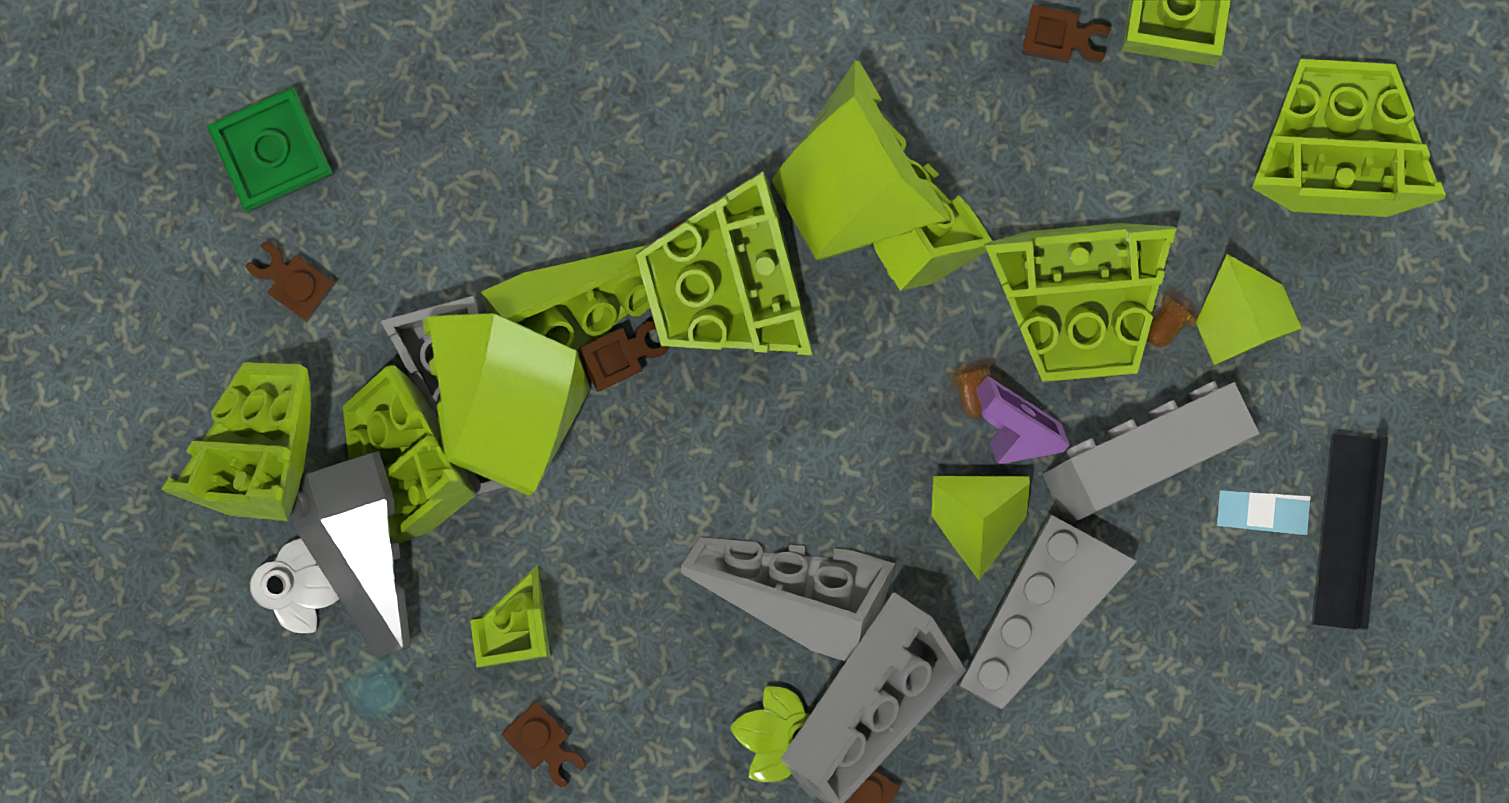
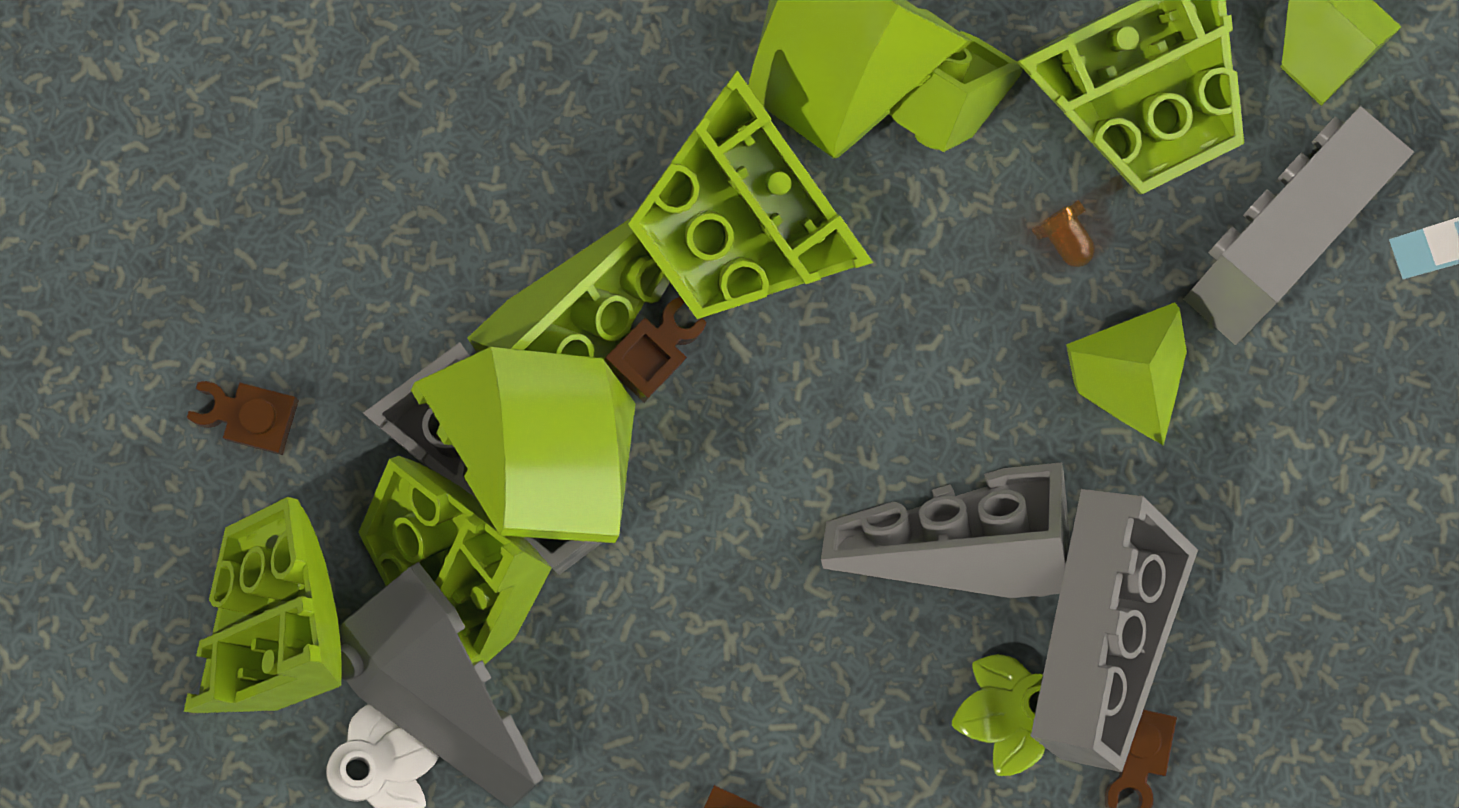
camera: 15 degrees left, 5 degrees down
green plate [206,87,333,214] -> none
lime slope [470,565,551,668] -> none
light grey wedge [956,515,1137,709] -> none
medium lavender slope [976,376,1070,464] -> none
clear orange piece [1147,294,1197,348] -> none

